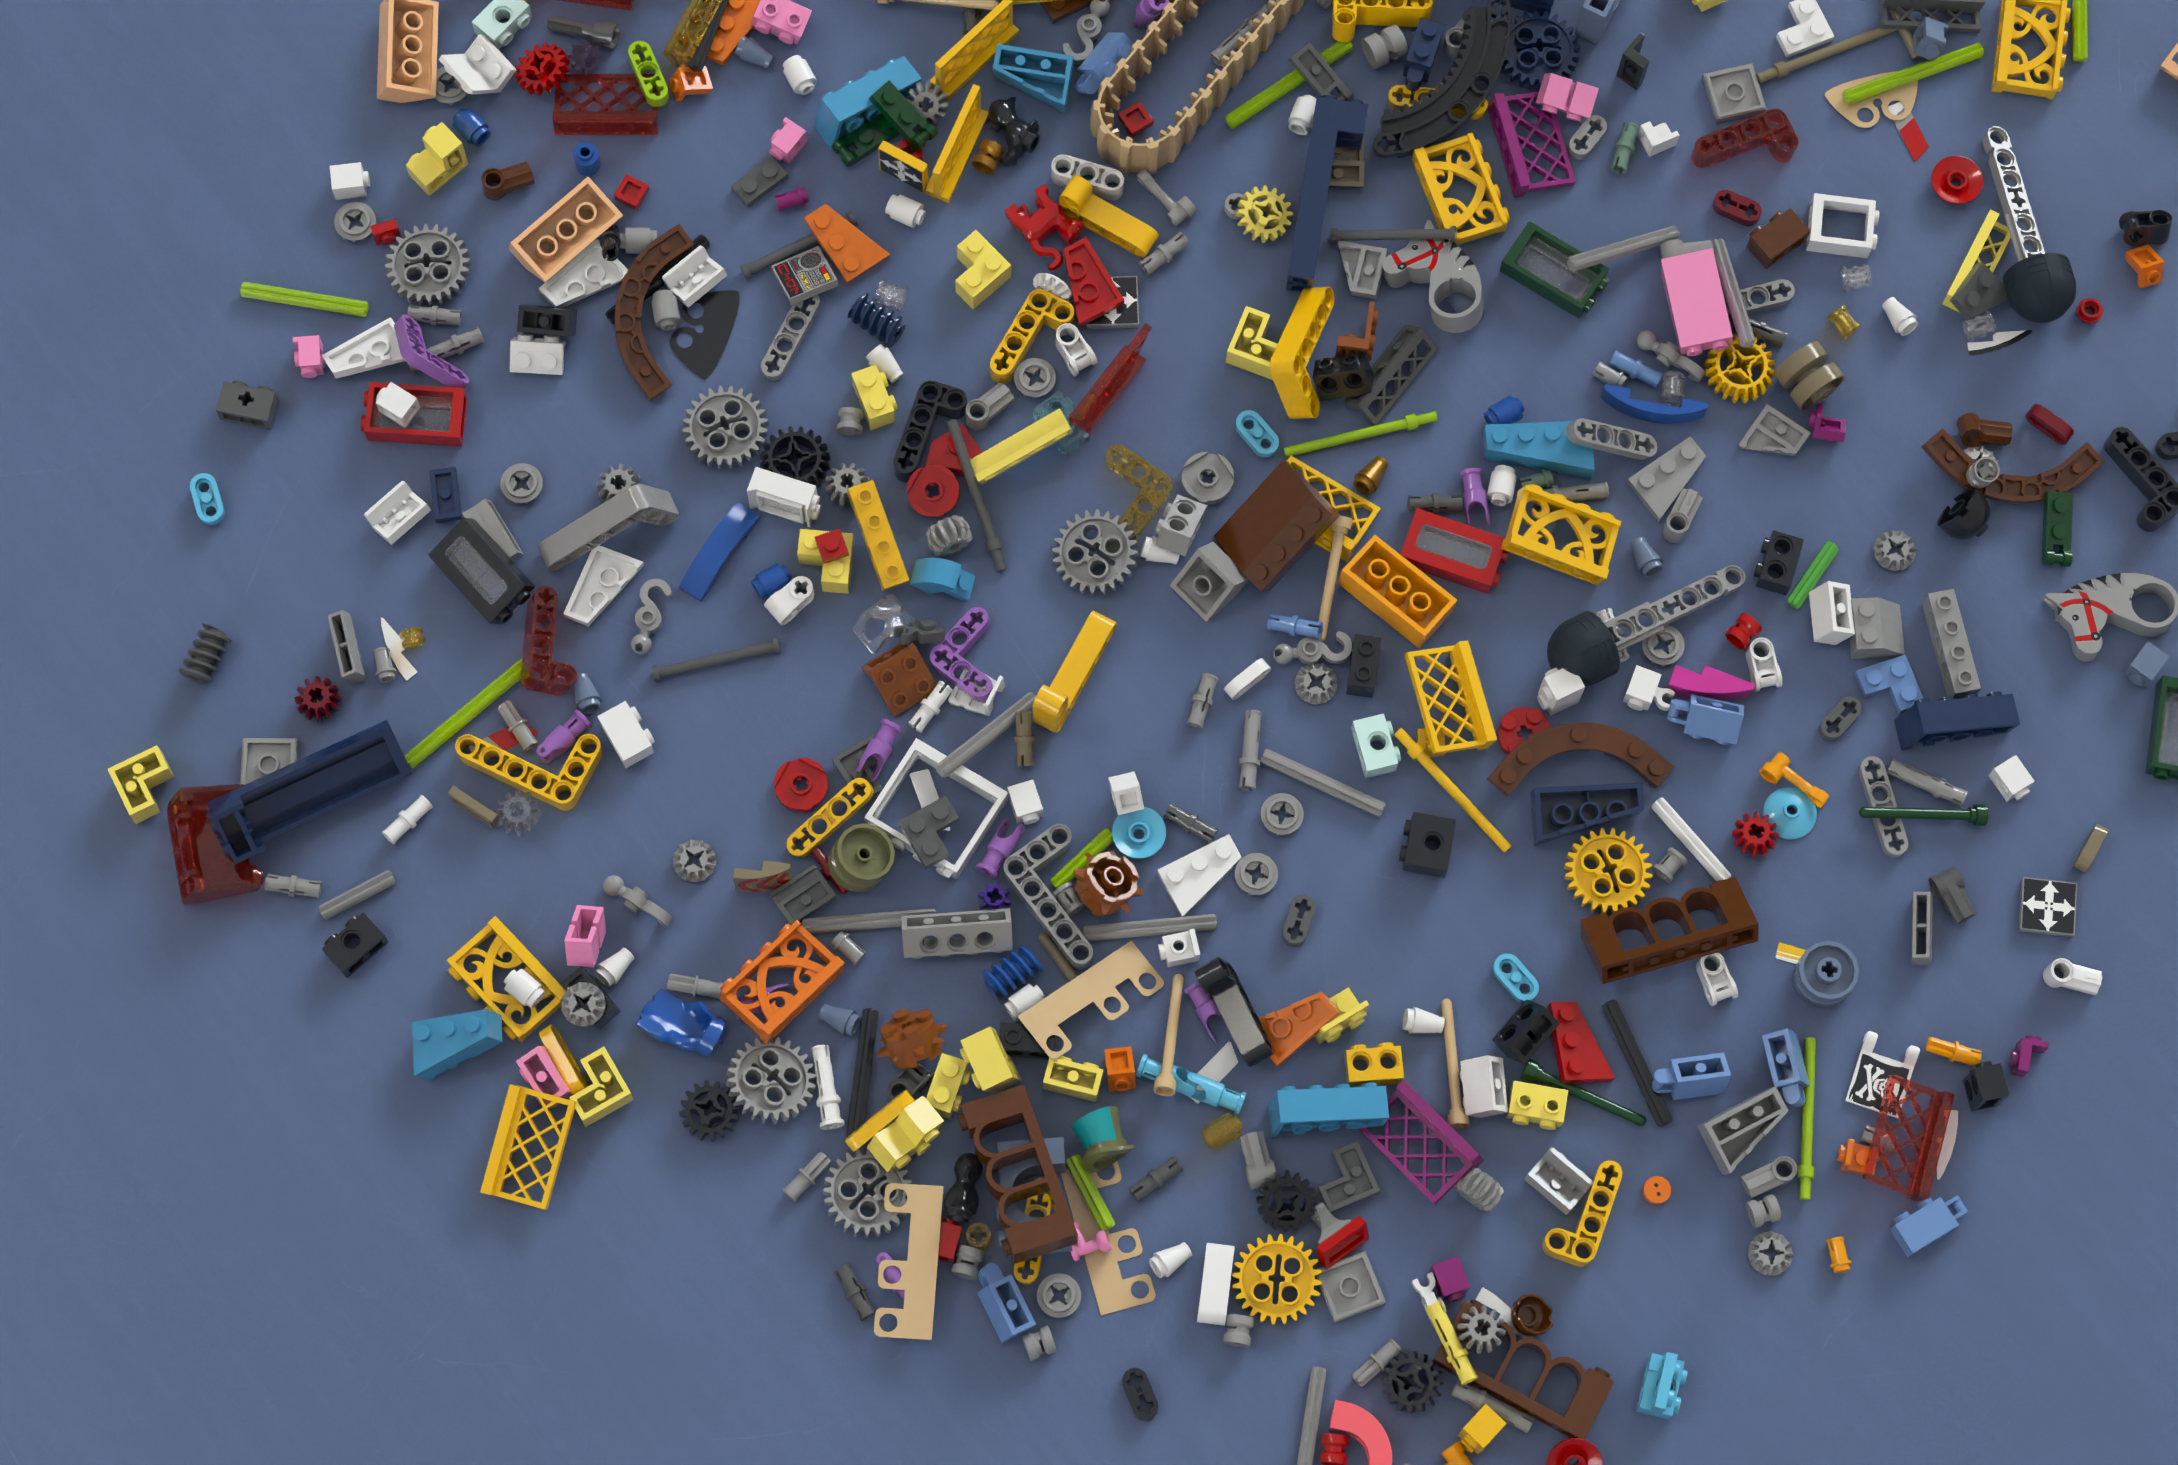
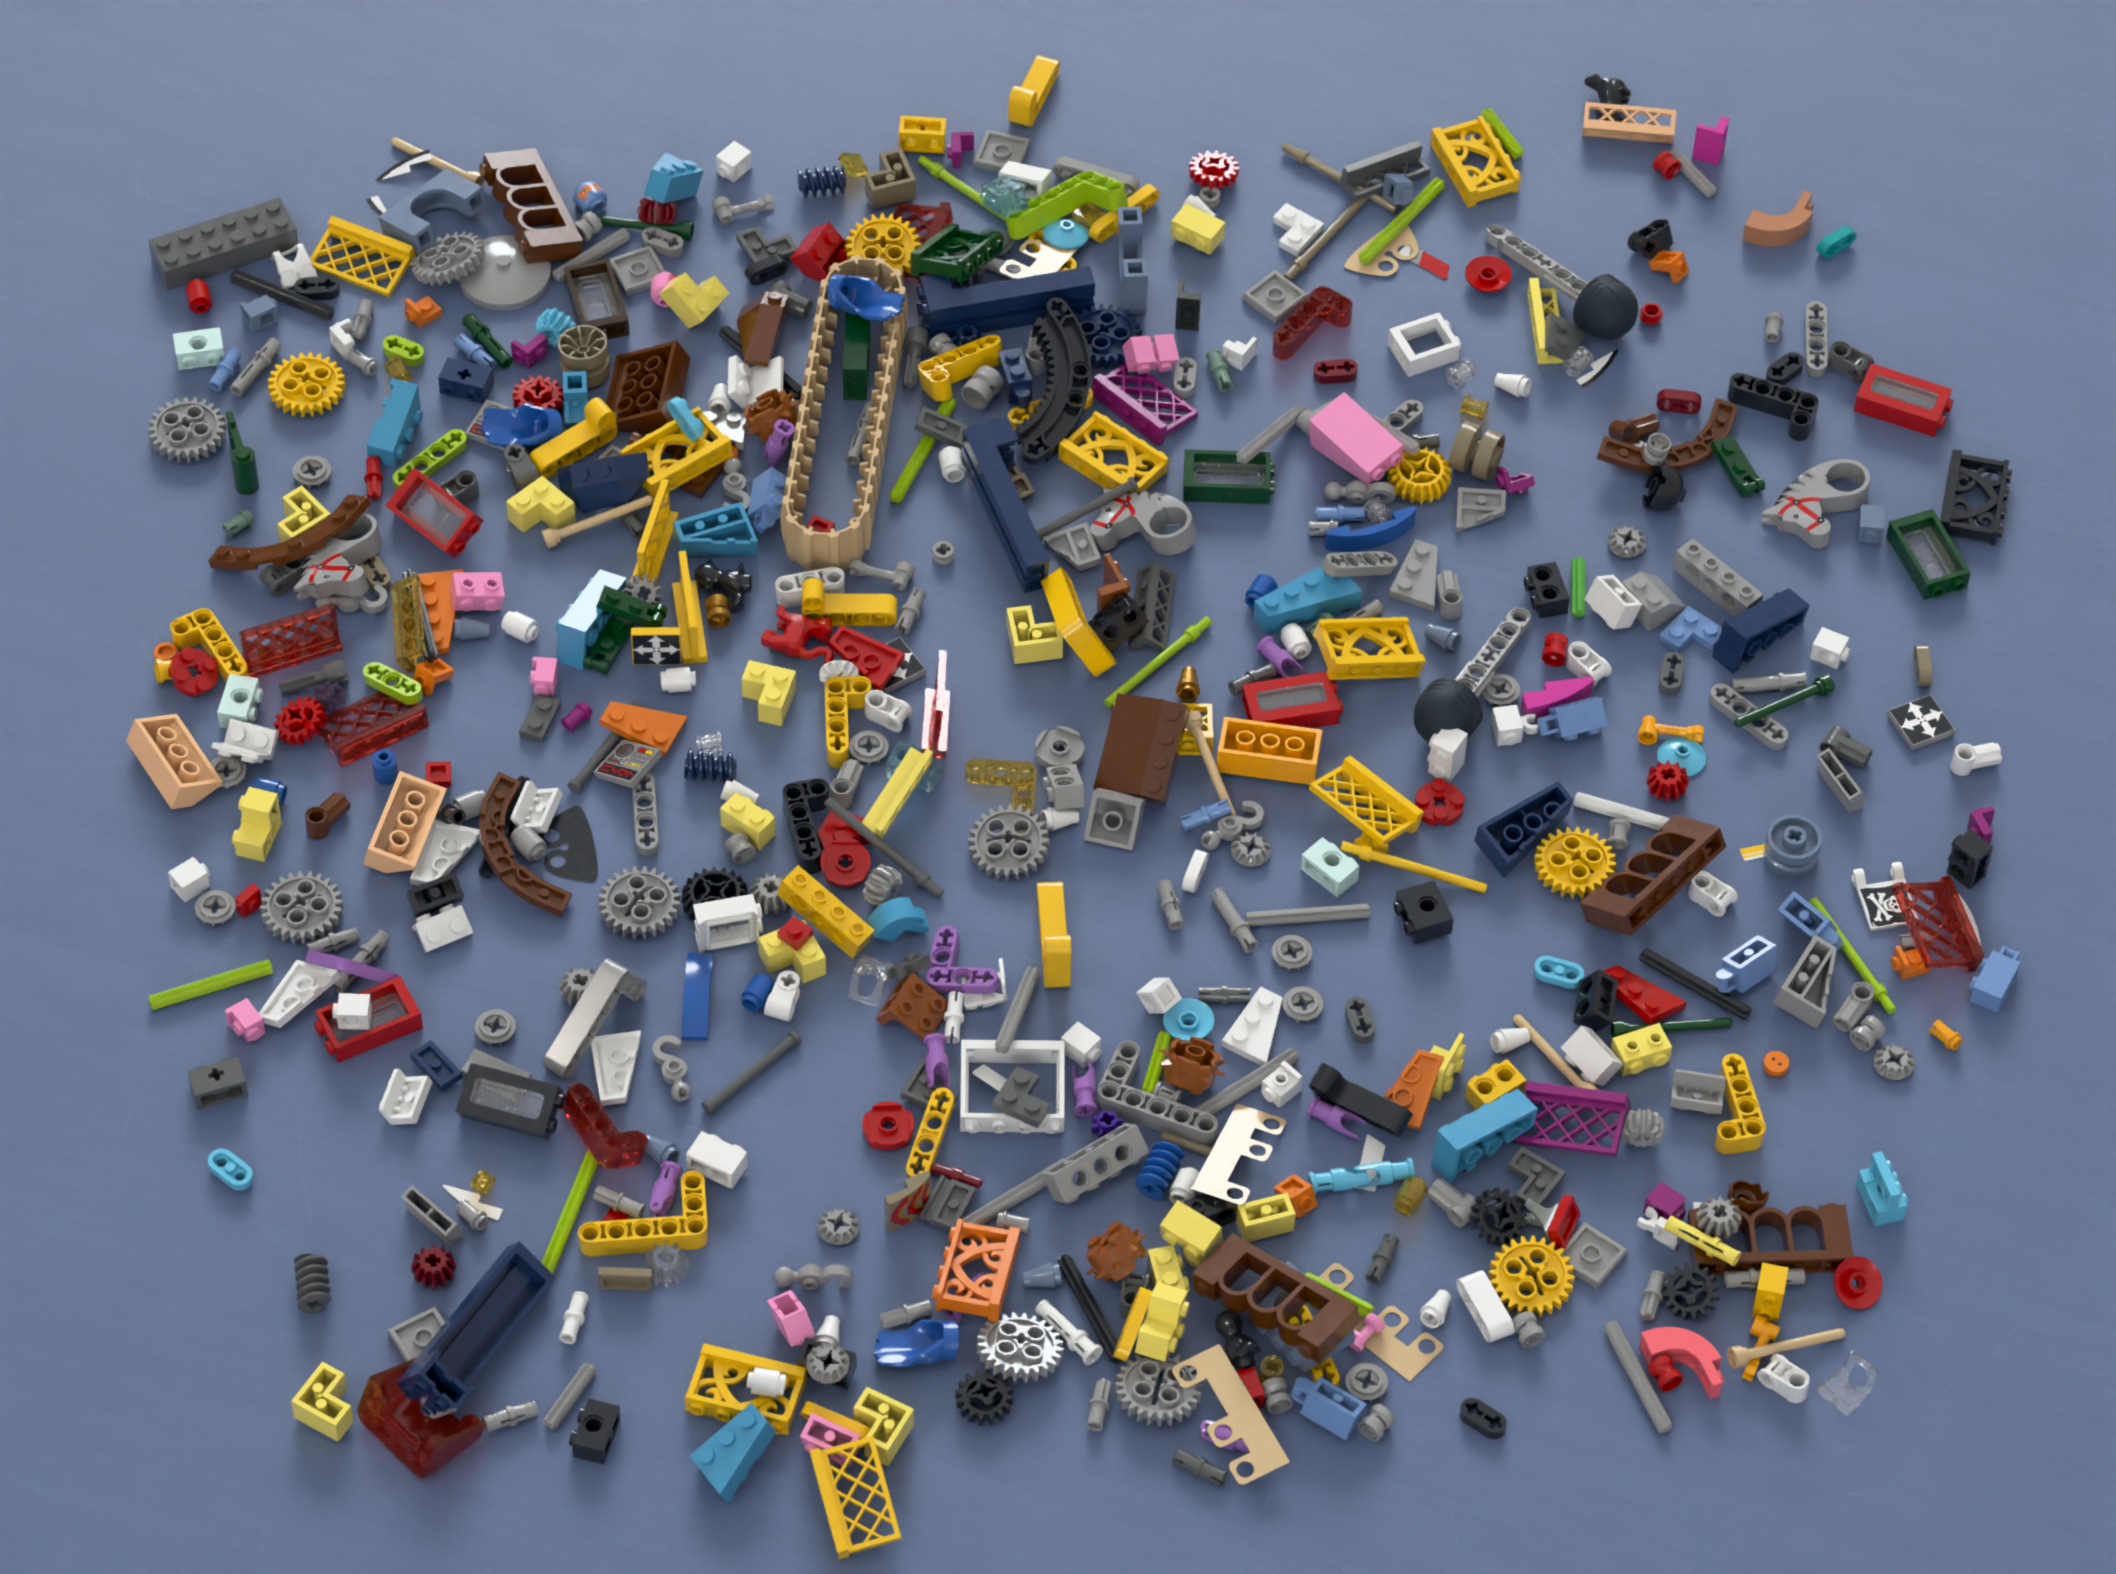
camera: 30 degrees left, 20 degrees down
olive wheel [827,823,895,892] -> none
dark tan pin [1013,711,1035,766] -> none
hat [1071,1106,1135,1173] -> none
tan piece [1153,974,1184,1096] -> none
light yellow gear [1236,185,1293,243] -> none
medium azure plate [1236,410,1279,458] -> none
black brick [1346,634,1381,698] -> none
reddish brown plate [1487,723,1674,797] -> none
reddish brown brick [1747,208,1810,269] -> none
light orange axle [1925,1037,1982,1067] -> none

